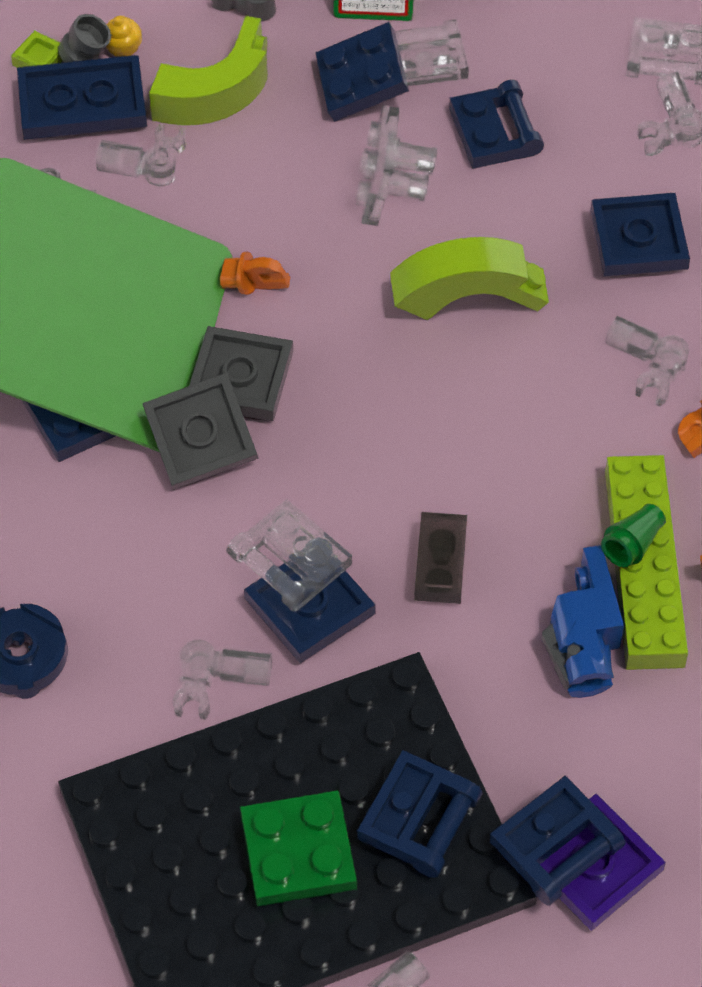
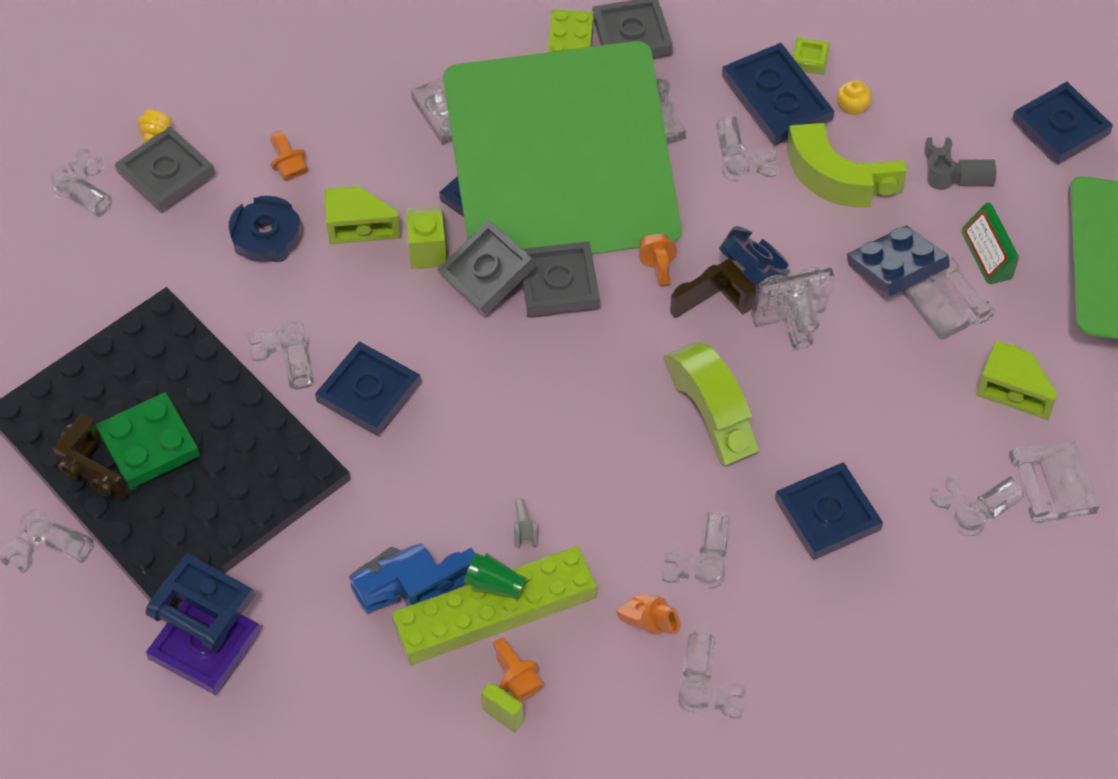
camera: 70 degrees right, 0 degrees up
dark grey wheel [58,14,111,63] -> none
clear plate [226,499,352,611] -> none
dark blue plate [357,750,483,878] -> none
clear smoke plate [414,512,467,604] -> none
dark blue plate [449,80,544,169] -> none
none -> dark brown bracket [53,413,127,500]
none -> lime slope [324,186,401,244]
none -> lime slope [406,205,447,270]
none -> light grey hand [514,498,537,548]
none -> dark brown bracket [670,259,757,318]
none -> dark blue plate [719,226,790,286]
none -> lime slope [976,340,1058,420]

